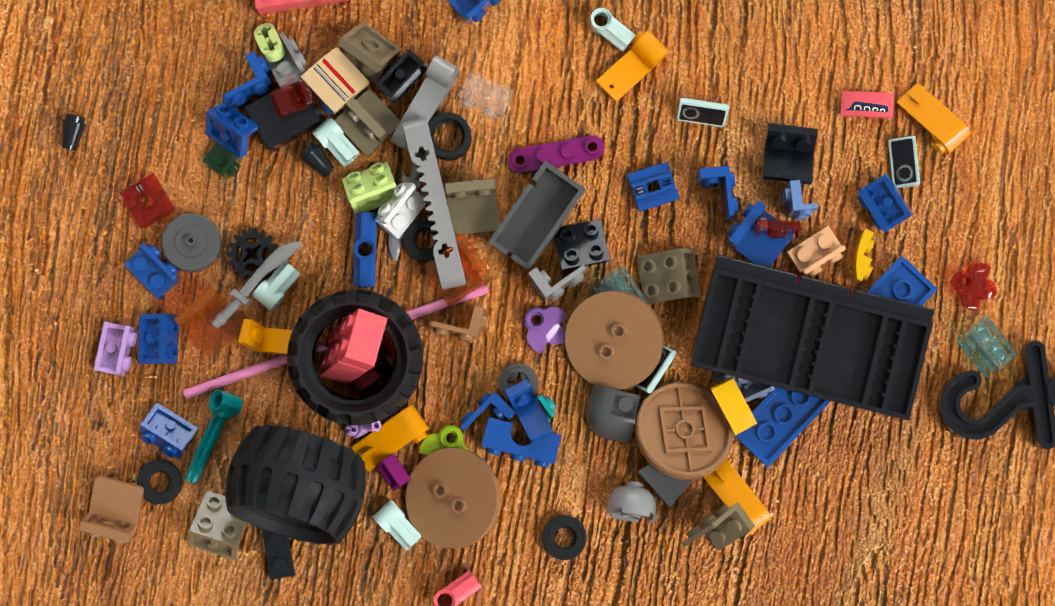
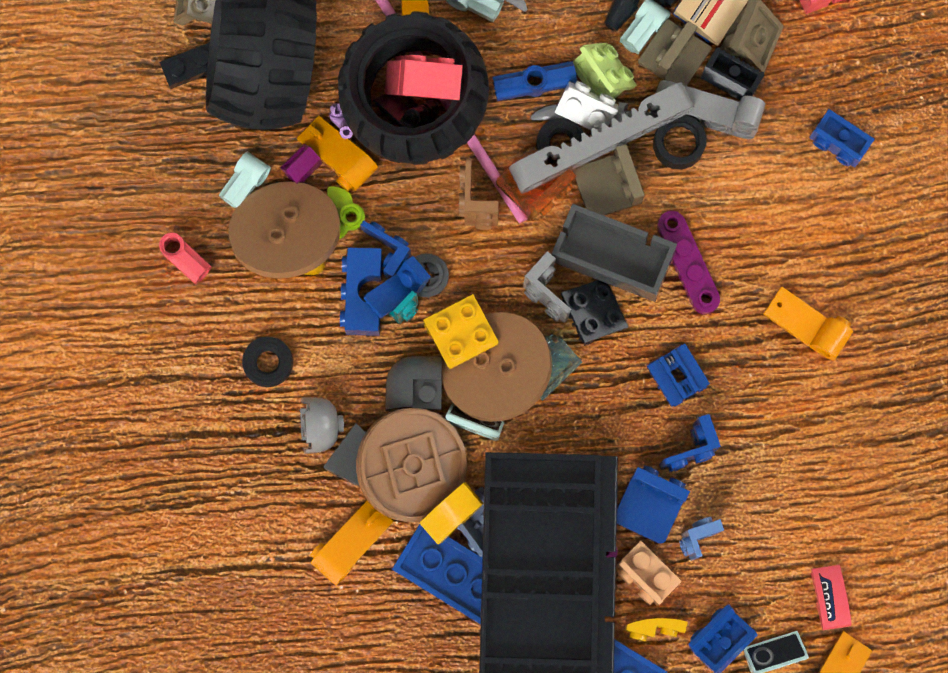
camera: 75 degrees right, 5 degrees down
clear bracket [458,71,515,119] -> none
medium lavender plate [524,307,568,353] -> none
light aqua piece [589,8,636,52] -> none
dark tan bracket [637,248,700,305] -> none
slope [677,98,729,127] -> none
dark tan bracket [681,502,756,551] -> none
clear red piece [753,218,802,240] -> none
black bracket [763,123,818,185] -> none
none -> yellow bracket [423,294,498,369]

